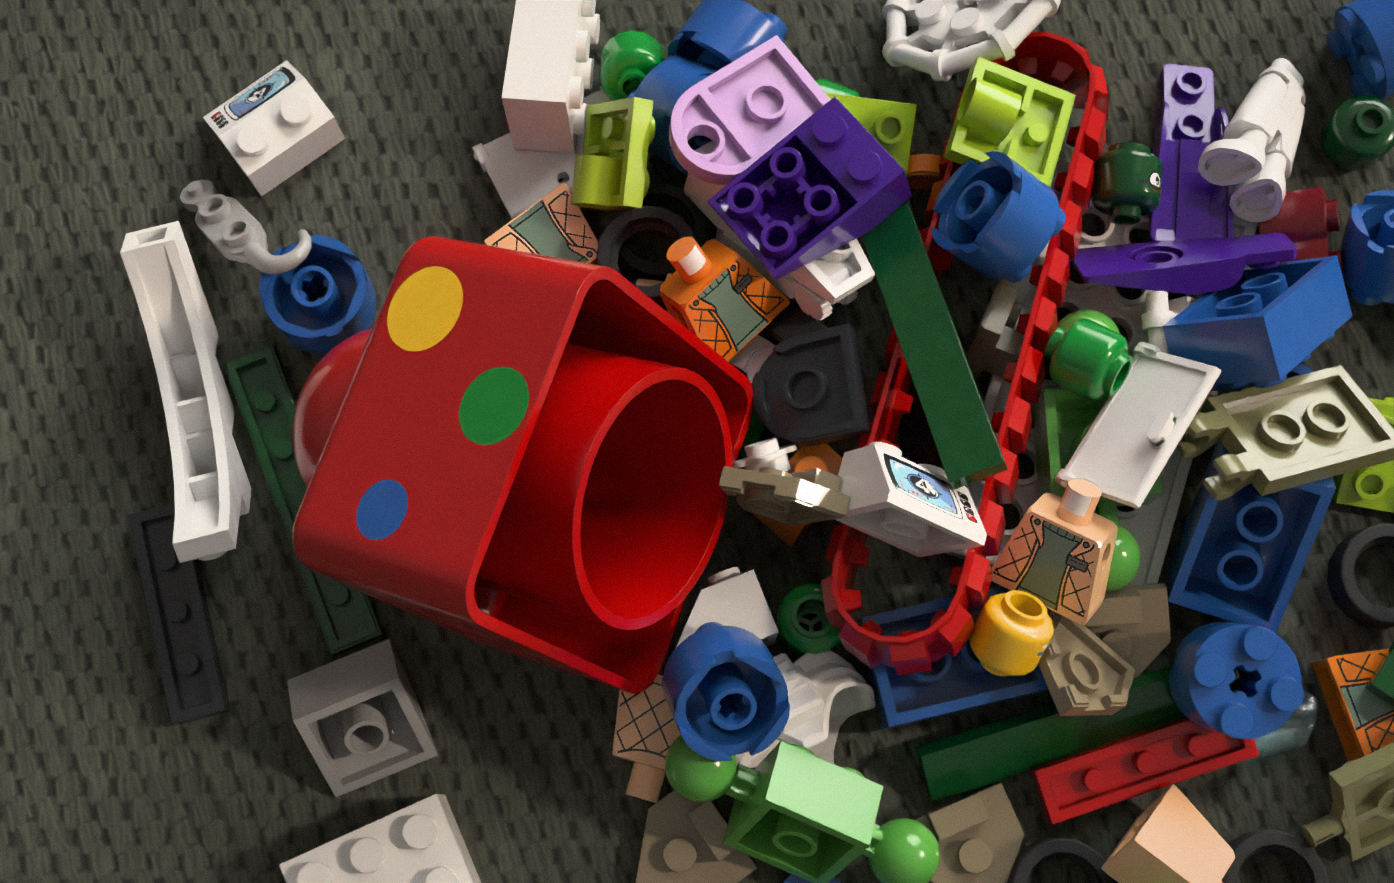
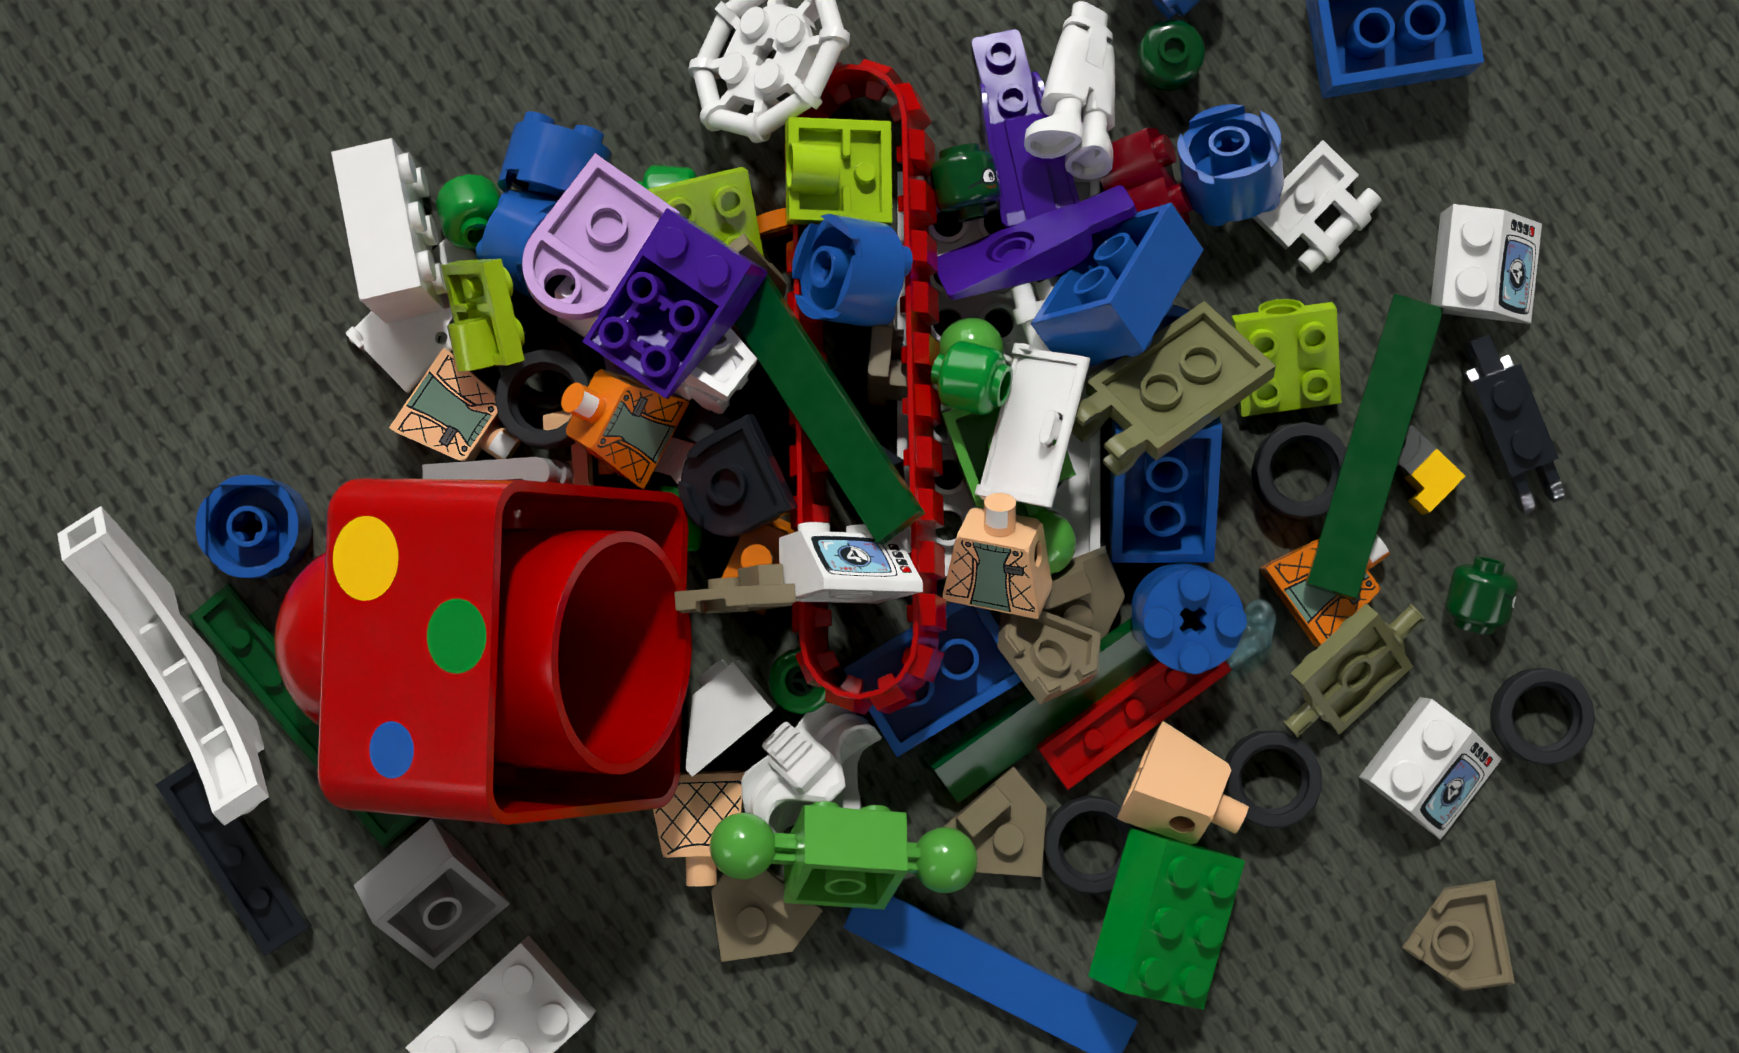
camera: 15 degrees left, 10 degrees up
light grey piece [180,179,312,275] -> none
white slope [203,60,345,196] -> none
blue brick [661,622,790,761] -> none
white plate [732,438,797,472] -> none
yellow head [969,590,1054,676] -> none

